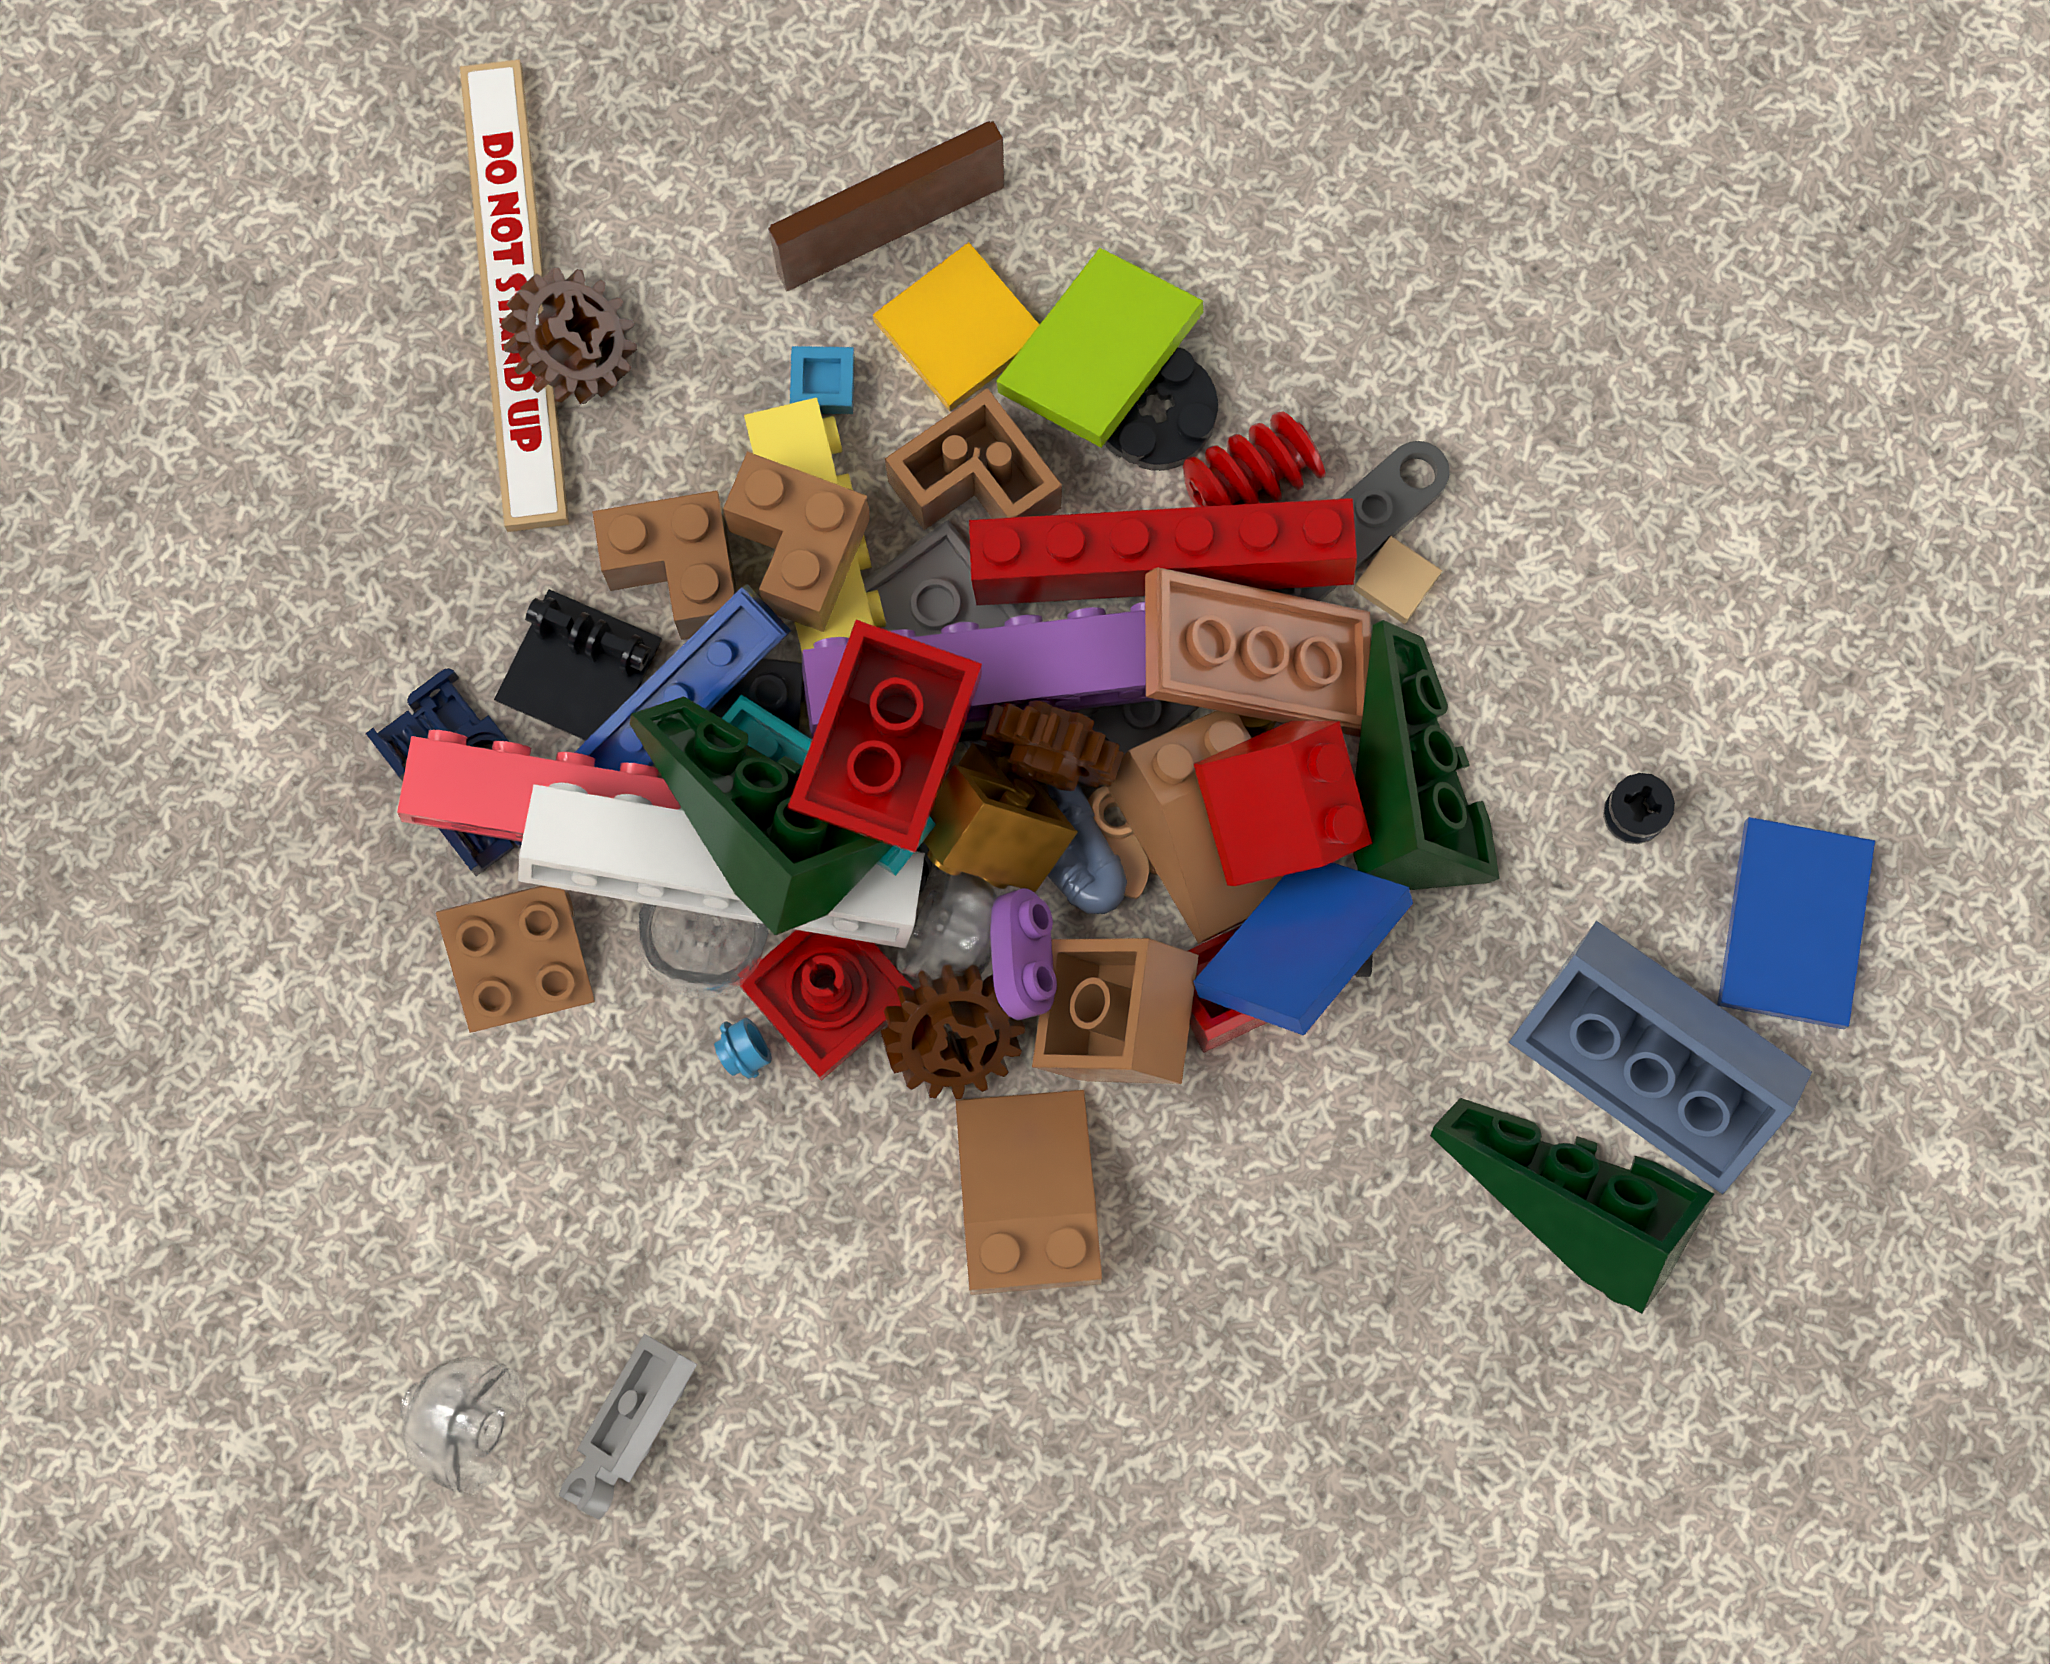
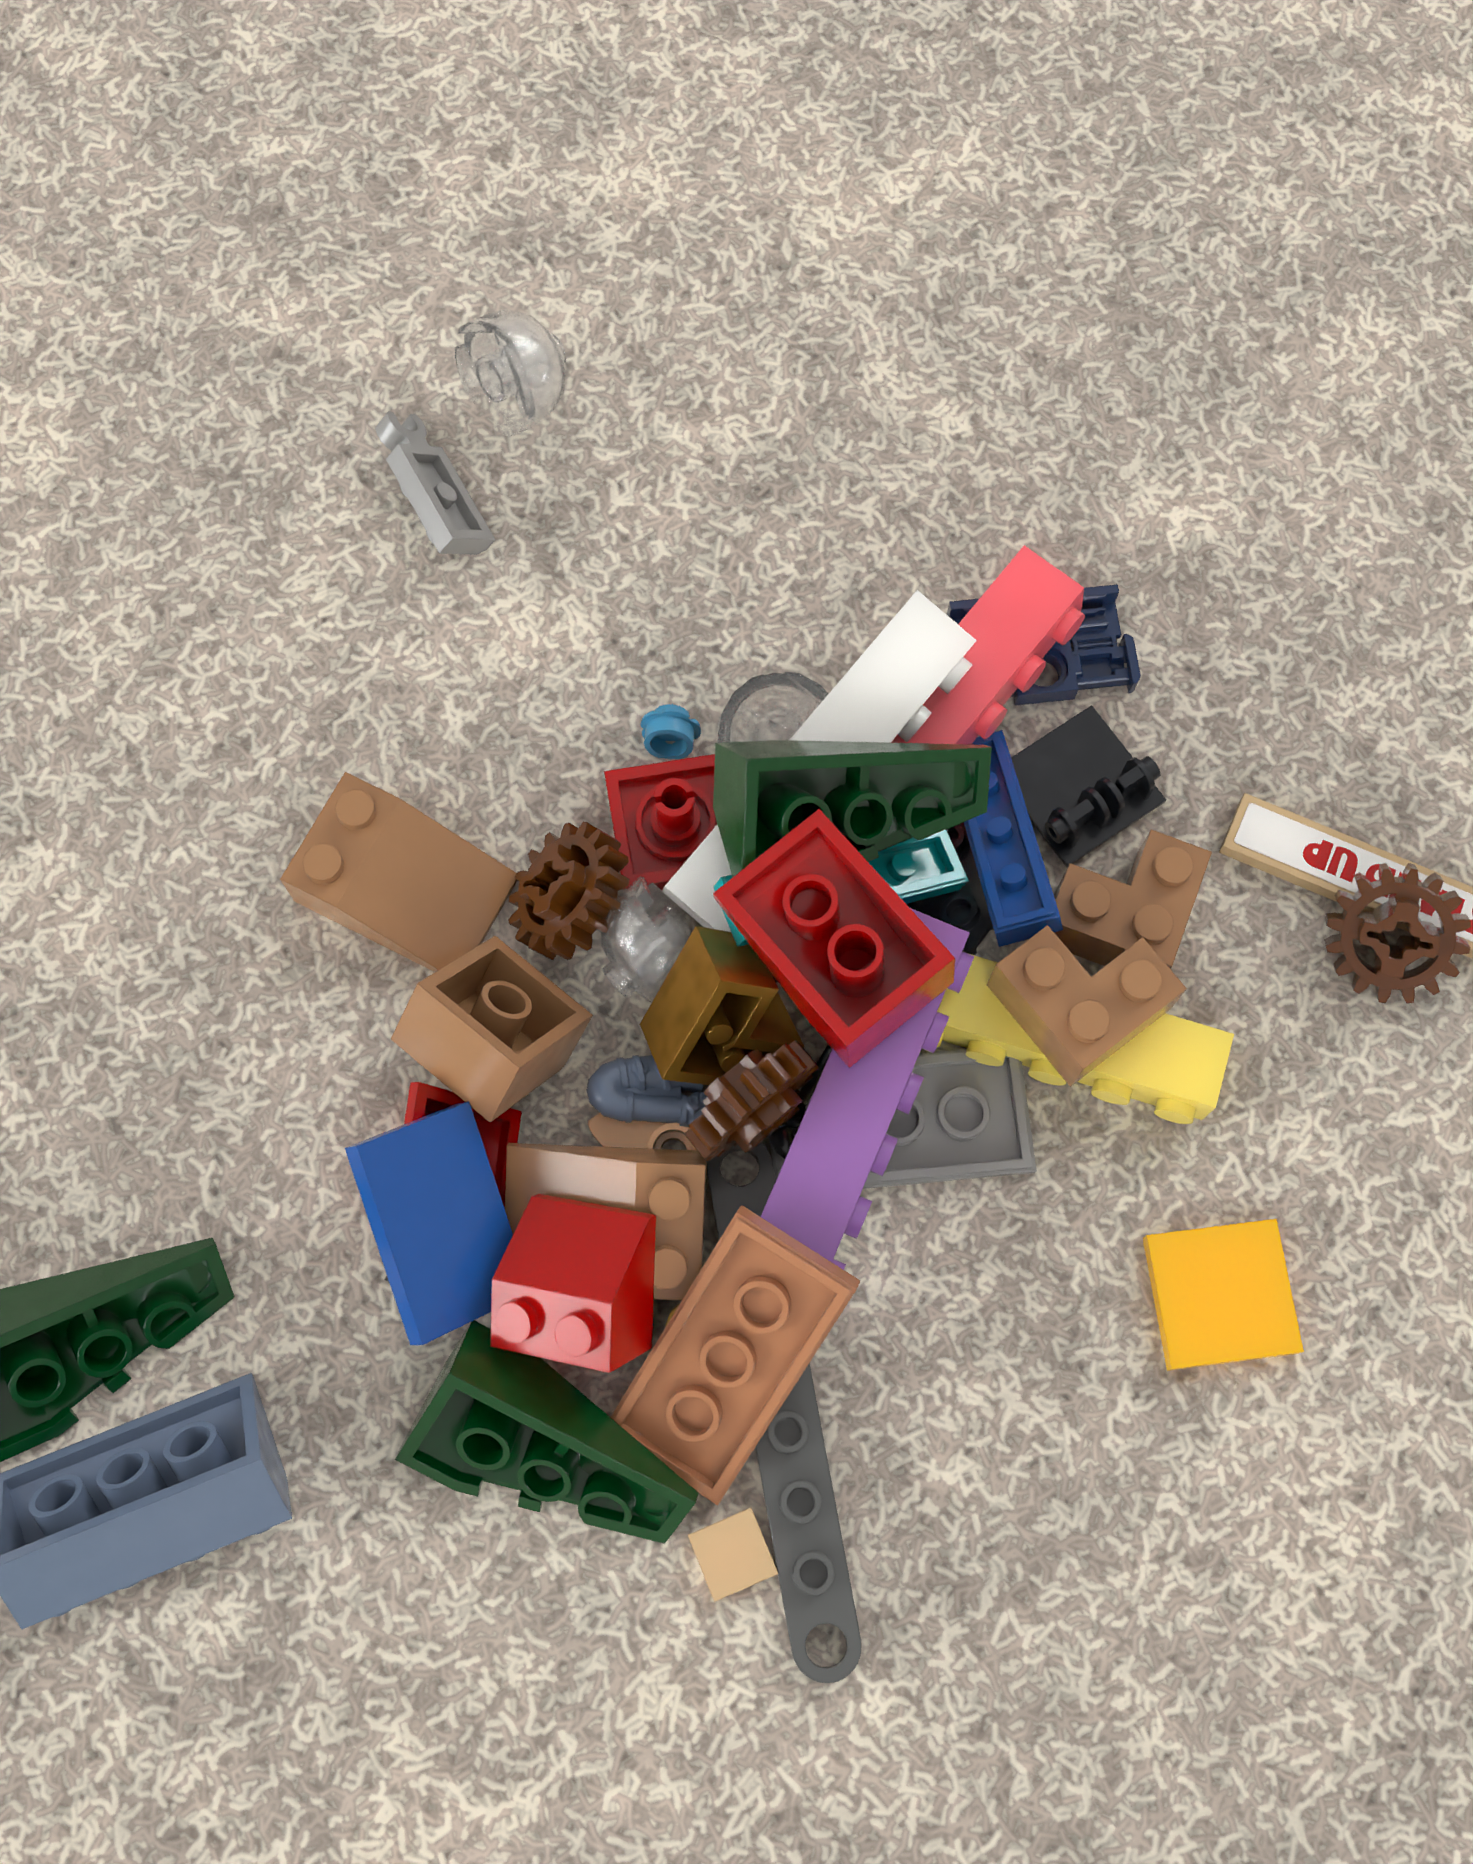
camera: 120 degrees right, 5 degrees down
medium nougat hinge [436,885,595,1033] -> none
reddish brown tile [768,121,1004,291] -> none
dark azure plate [790,346,855,414] -> none
medium nougat brick [885,388,1062,530] -> none
red brick [969,498,1357,606] -> none
medium lavender plate [990,888,1057,1020] -> none
lime tile [996,248,1204,448] -> none
black plate [1105,347,1218,471] -> none
red piece [1183,411,1326,507] -> none
black wheel [1603,773,1675,845] -> none
blue tile [1717,817,1875,1030] -> none

